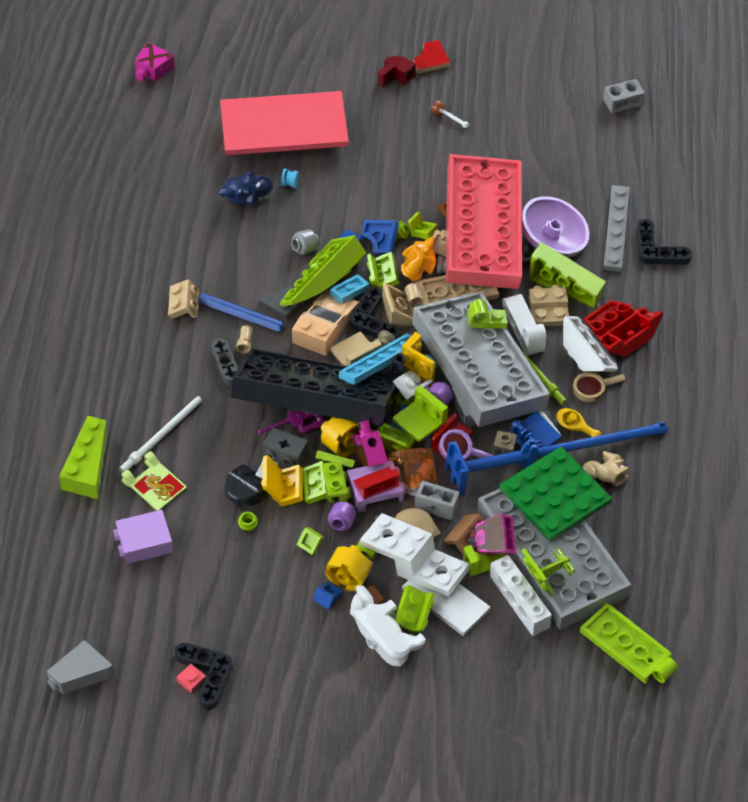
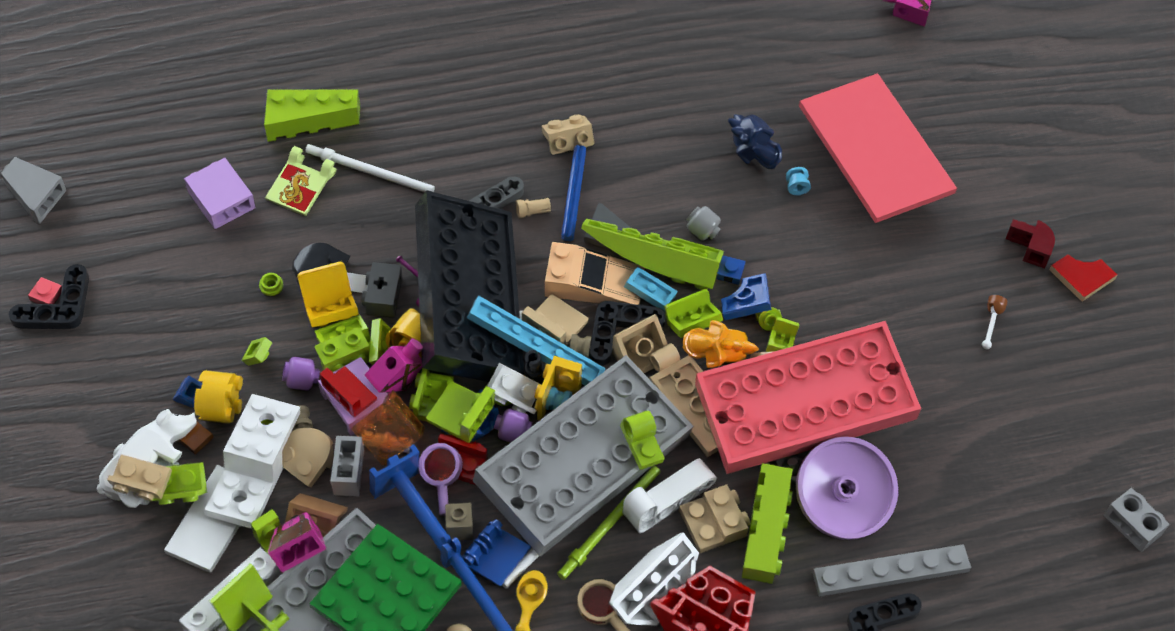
camera: 70 degrees right, 5 degrees up
none -> tan bracket [107,454,172,501]

